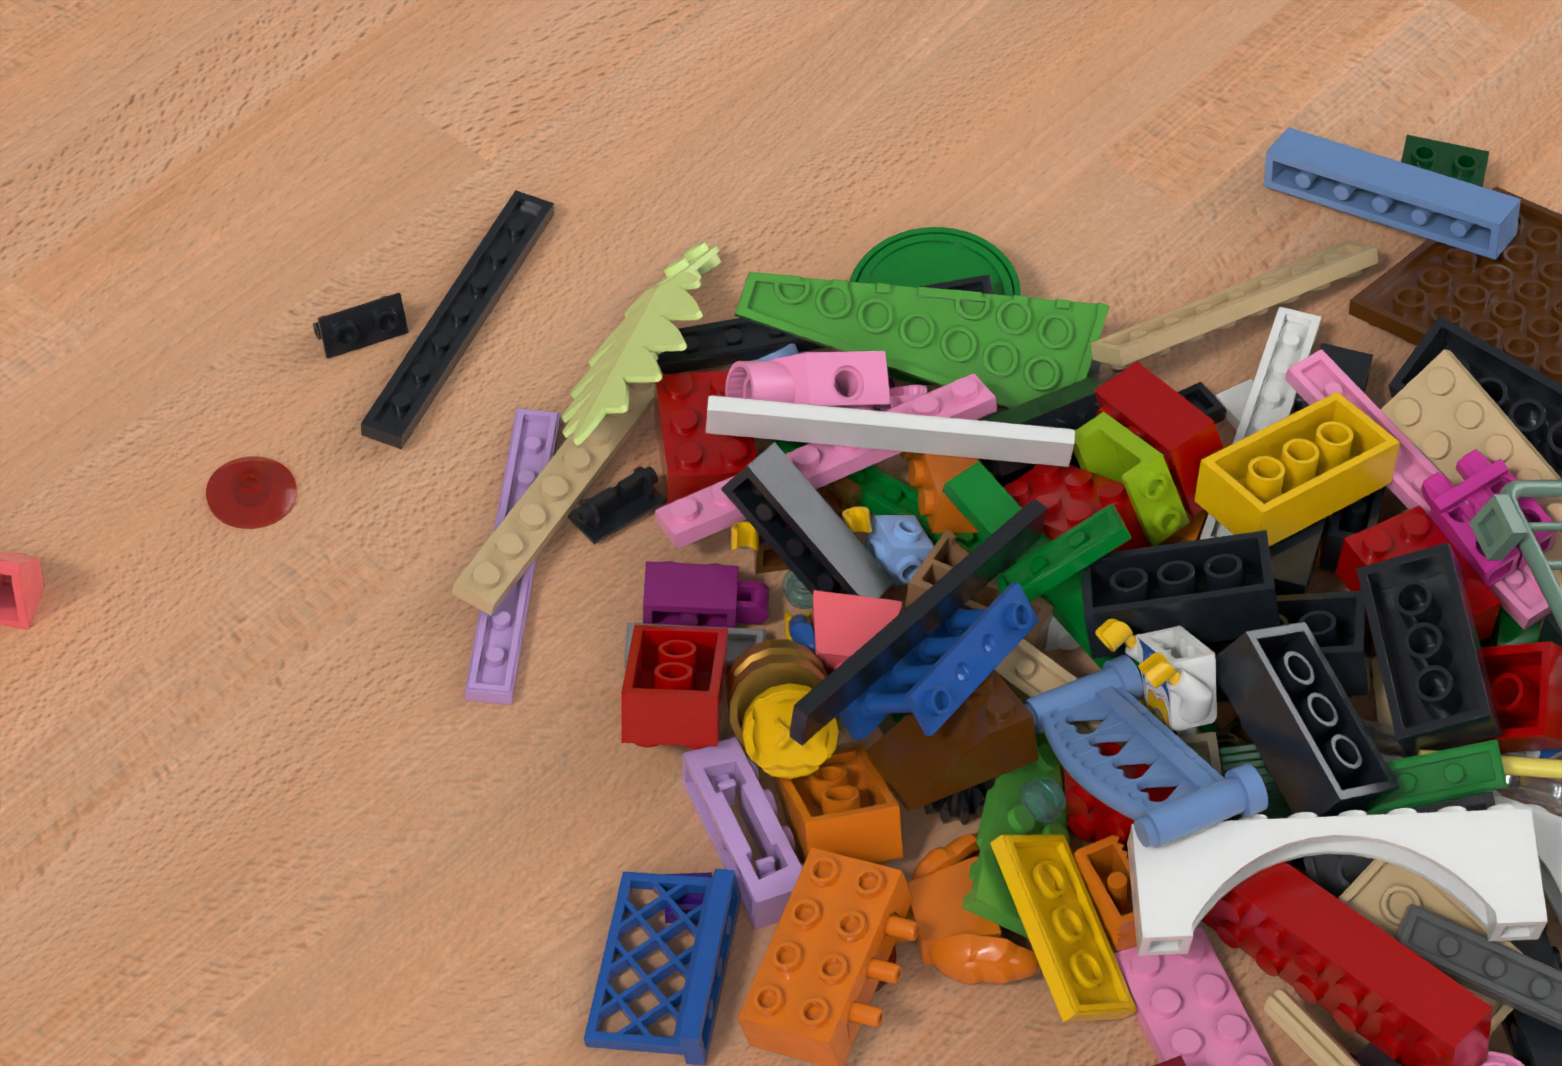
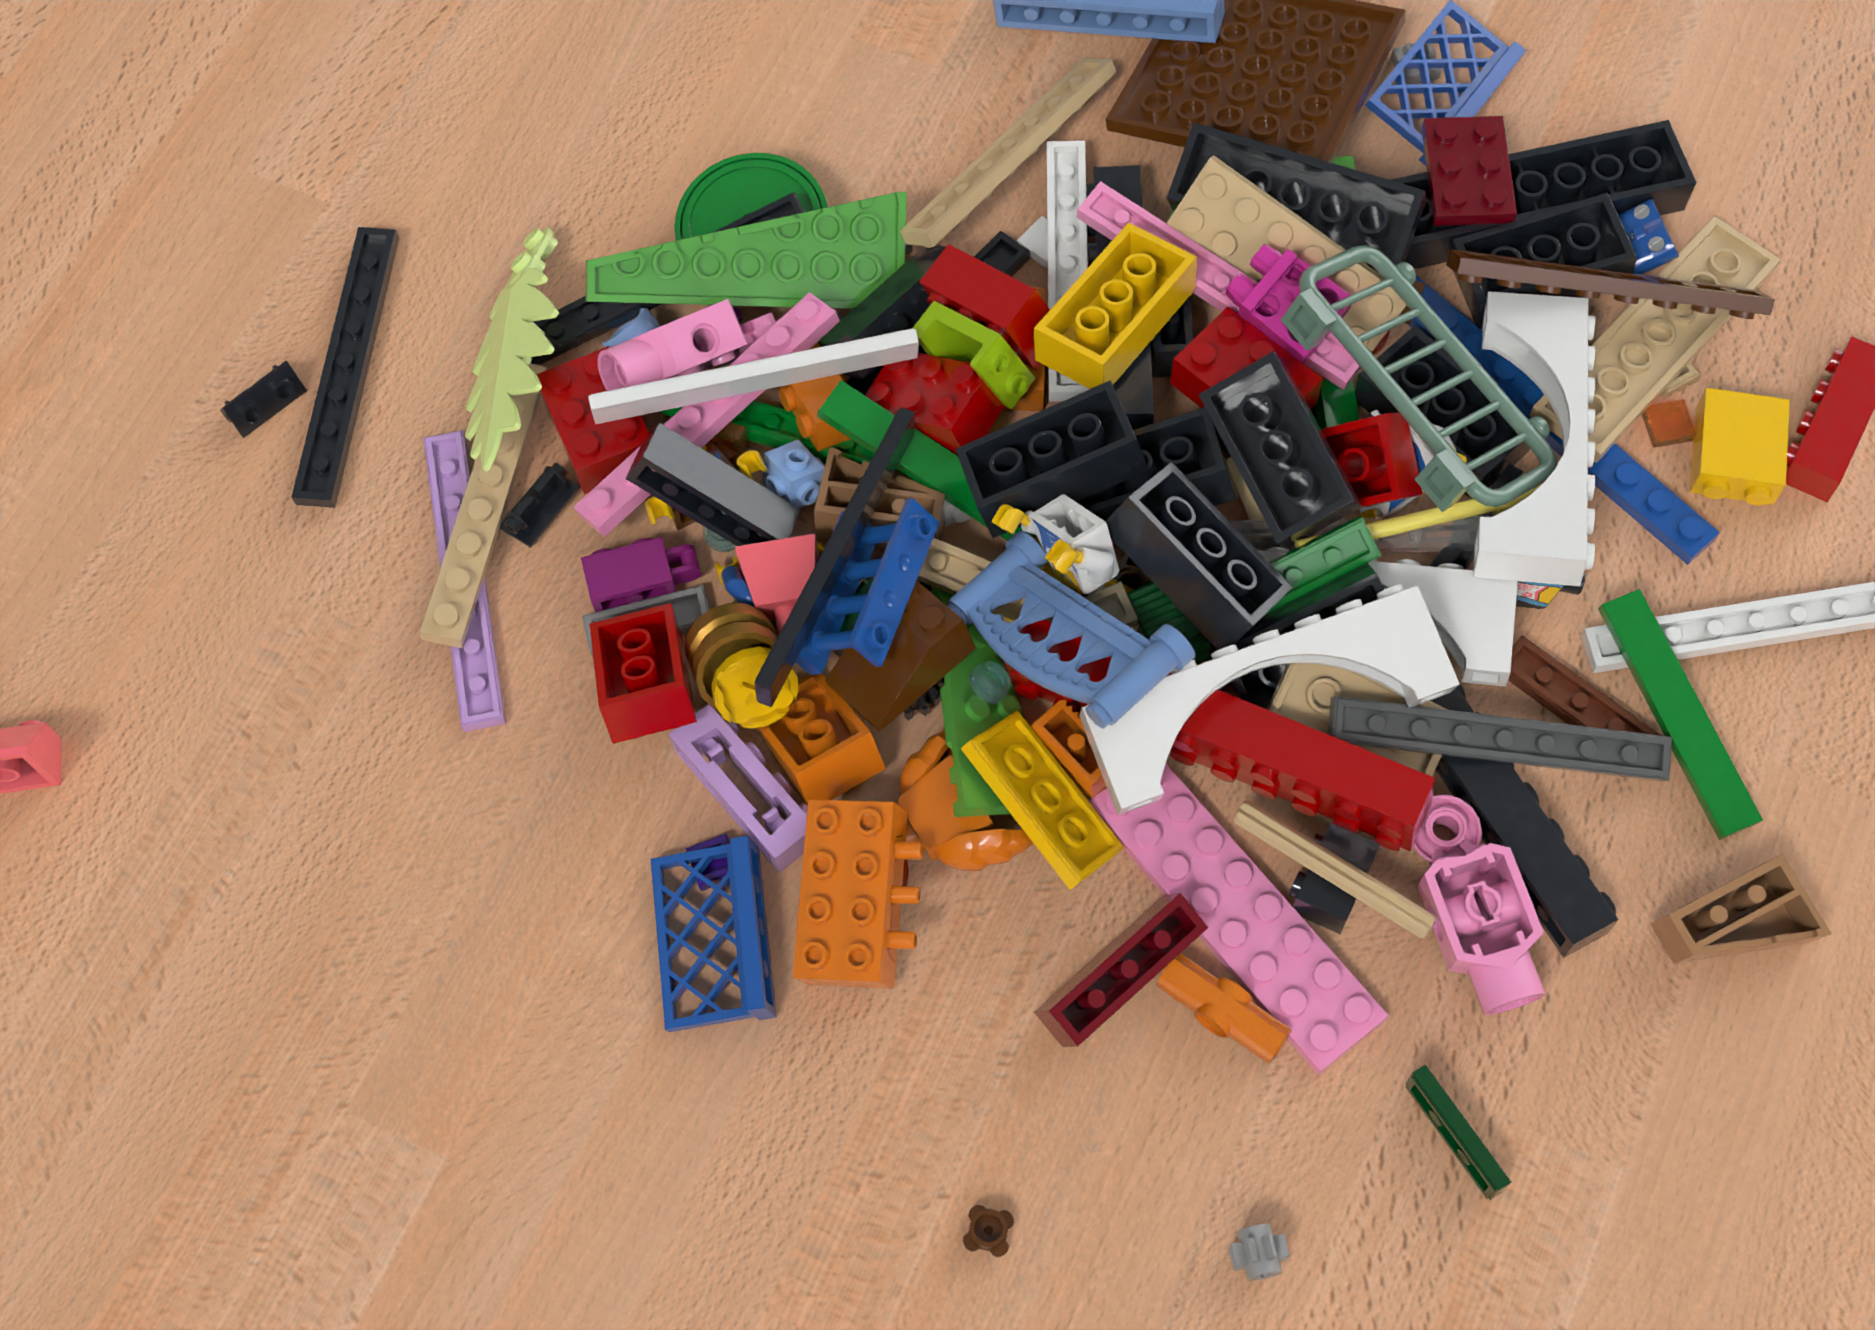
camera: 10 degrees left, 15 degrees up
clear red dish [206,456,297,529] -> none
green tile [994,504,1131,603] -> none

